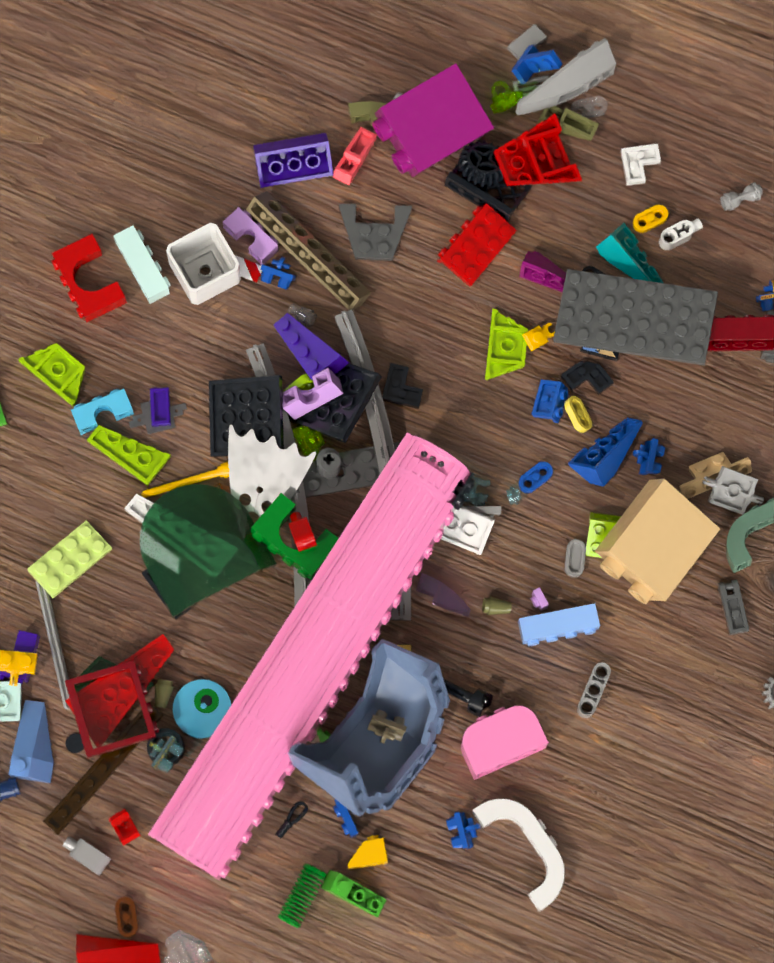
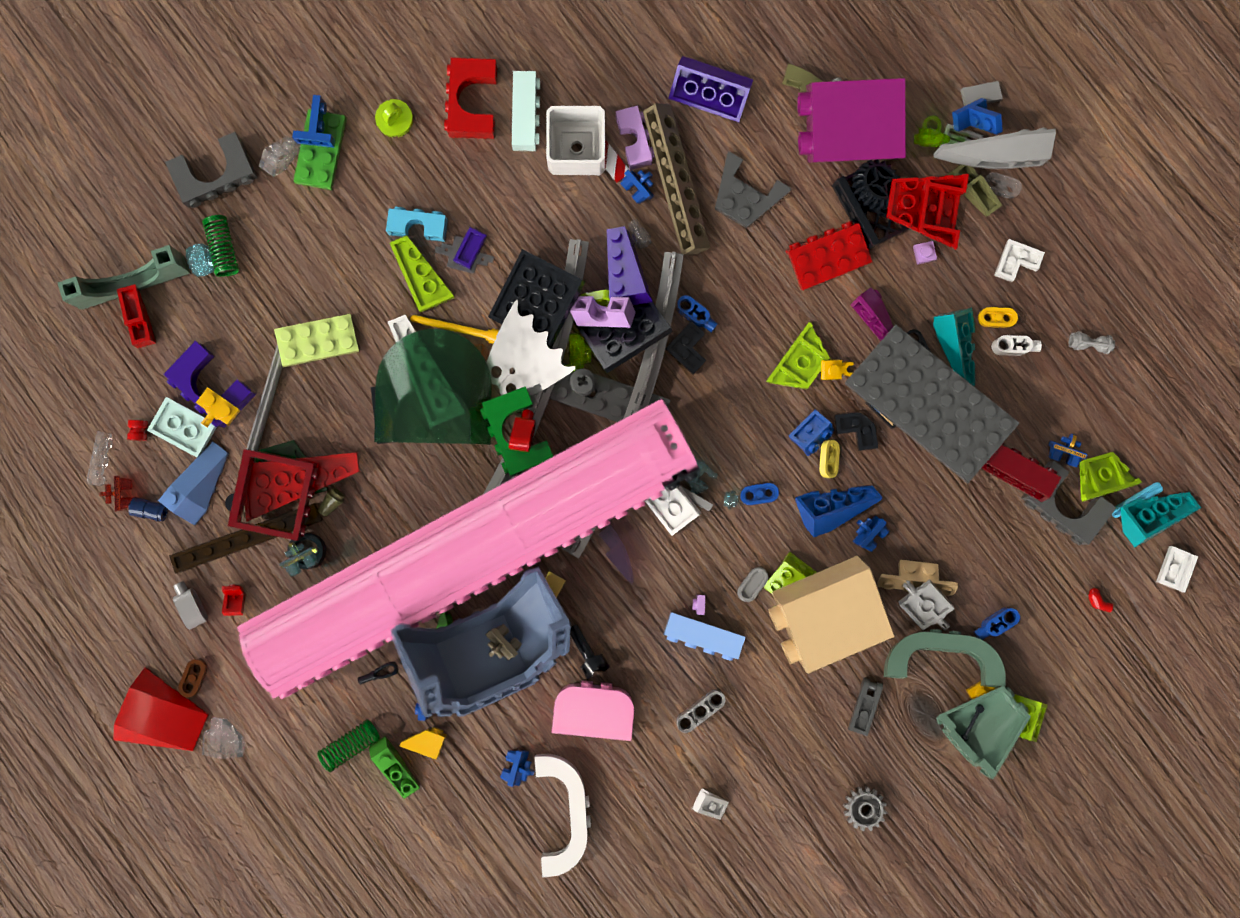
camera: 30 degrees right, 10 degrees up
lime wing [18,343,86,407] -> none
medium azure tile [173,679,231,739] -> none
coral slope [333,127,377,185] -> none
olive cone [482,596,512,615] -> none
none -> lime tile [375,99,413,137]
none -> blue piece [677,295,718,333]
none -> white slope [692,789,729,820]
none -> lavender plate [913,241,937,265]

